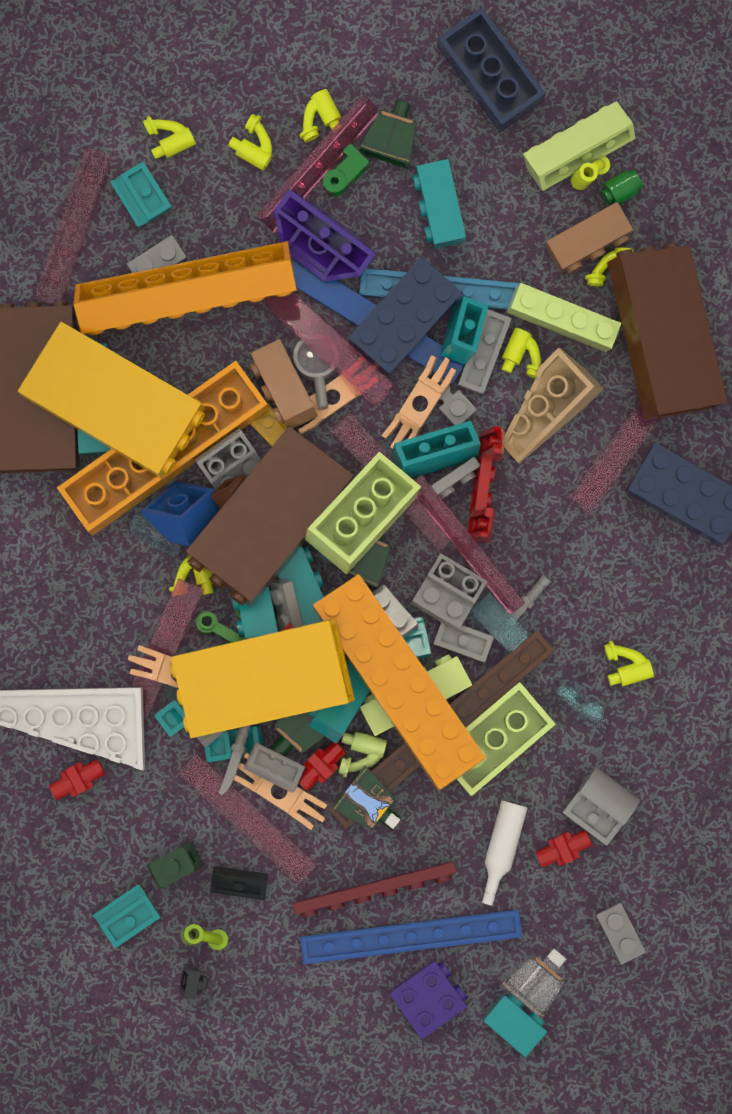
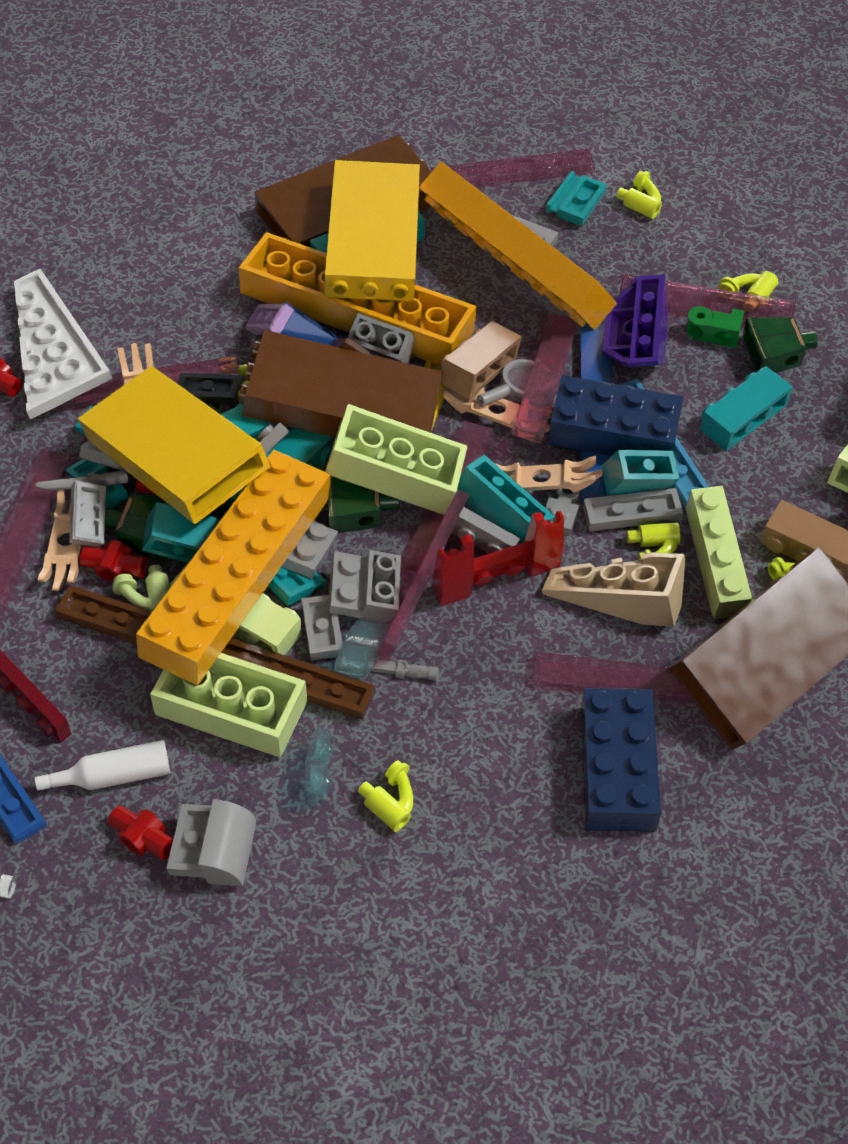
camera: 60 degrees right, 30 degrees down
neon yellow plant [228,114,273,171] -> none
torso [332,765,402,831] -> none
light grey plate [596,902,646,965] -> none
none -> black plate [177,372,241,409]
none -> lavender tile [245,304,294,335]

